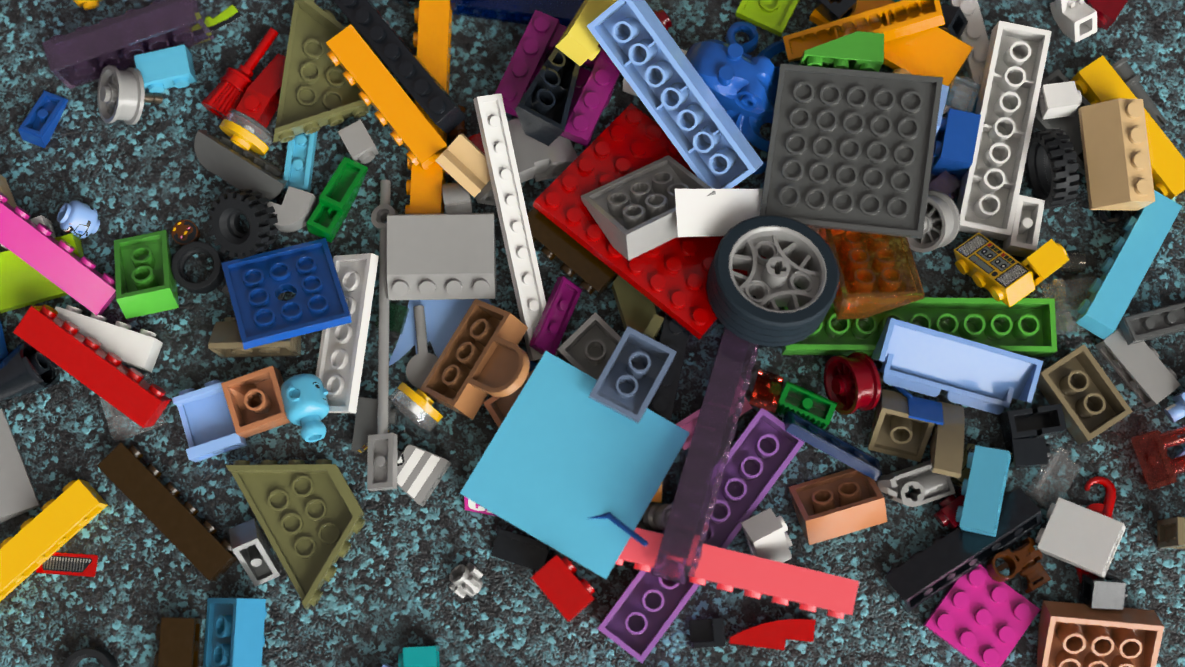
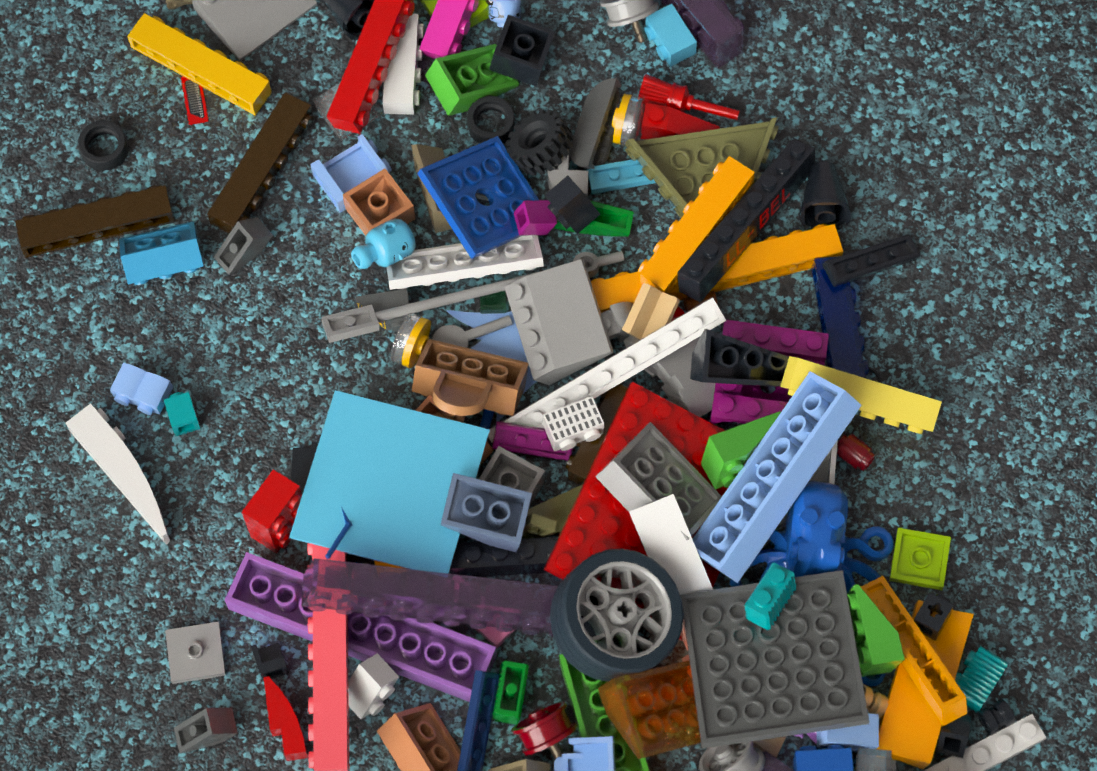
camera: 75 degrees right, 10 degrees down
reddish brown tile [171,219,200,246] -> none
lime sticker [182,5,241,39] -> none
olive piece [226,459,366,609] -> none
light grey brick [337,119,379,164] -> none
torso [397,444,451,507] -> none
light grey gear [449,562,483,599] -> none
clear red slope [749,369,784,413] -> none
none -> black brick [489,15,555,86]
none -> magenta brick [513,200,557,235]
none -> white brick [542,396,604,451]
none -> black brick [544,175,600,234]
none -> bright green slope [701,411,781,489]
none -> teal brick [744,563,796,630]

